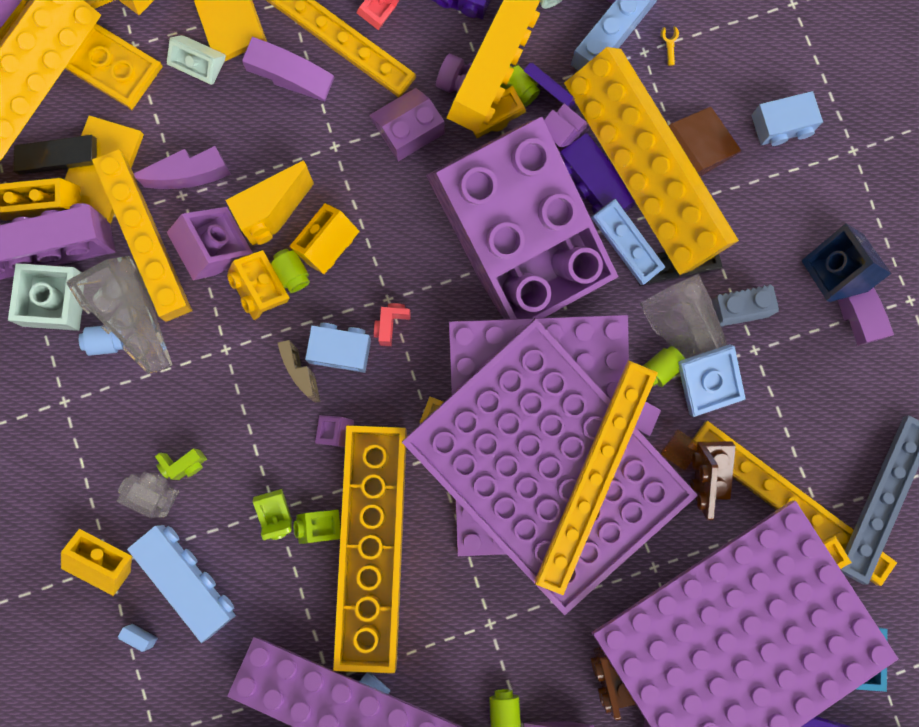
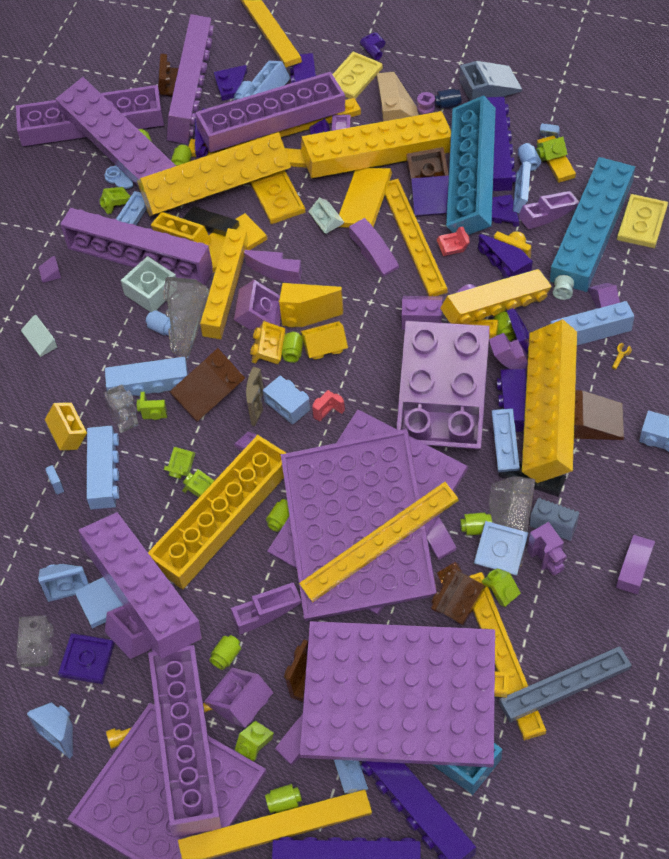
camera: 45 degrees right, 25 degrees down
dark blue slope [801,223,892,302] -> none
none -> light blue brick [105,357,188,399]
none -> reddish brown slope [169,348,245,422]
none -> medium lavender slope [231,582,302,635]
none -> lime brick [266,499,289,532]
none -> lime bracket [482,568,521,607]
none -> medium lavender hips [527,522,567,576]

